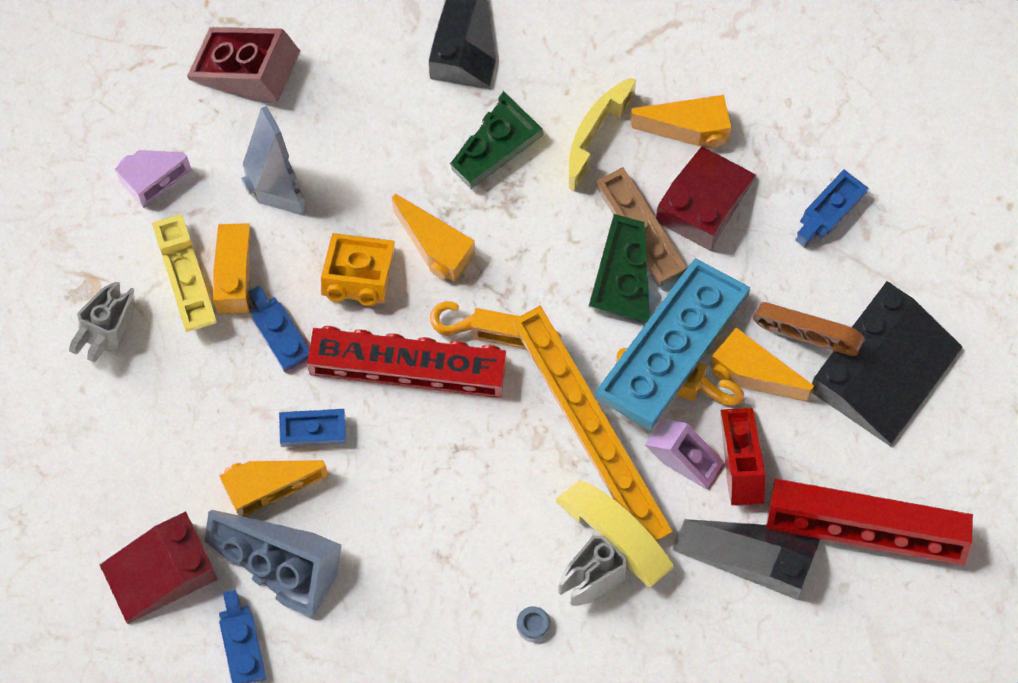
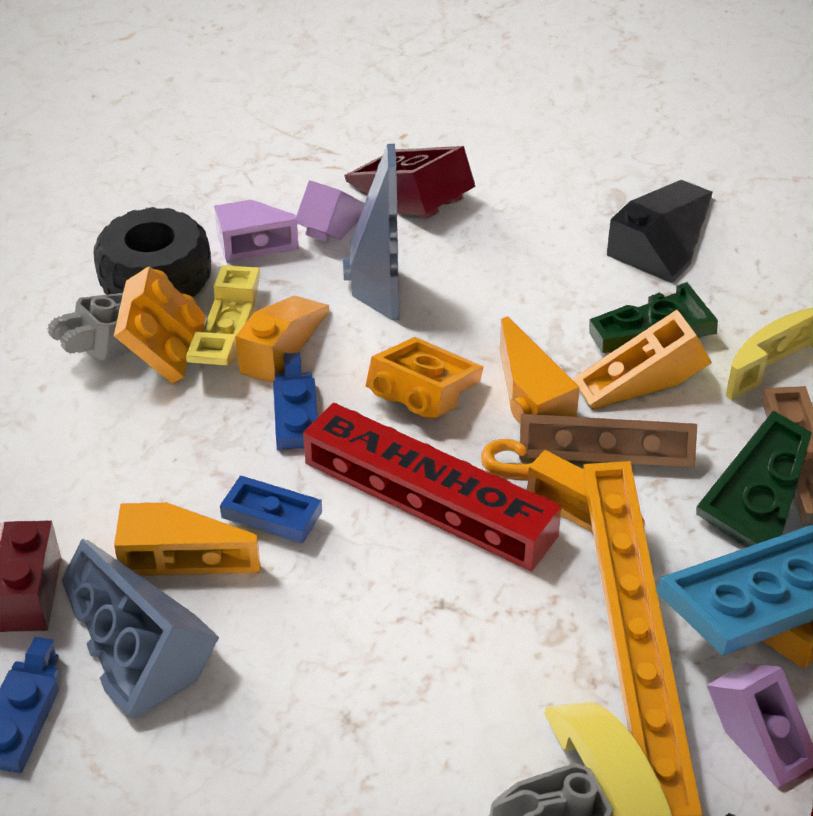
camera: 25 degrees right, 25 degrees down
none -> black tyre [93,207,211,297]
none -> light orange plate [114,266,206,384]
none -> lavender slope [296,180,365,242]
none -> medium nougat plate [519,414,697,468]
none -> light orange slope [572,310,712,410]

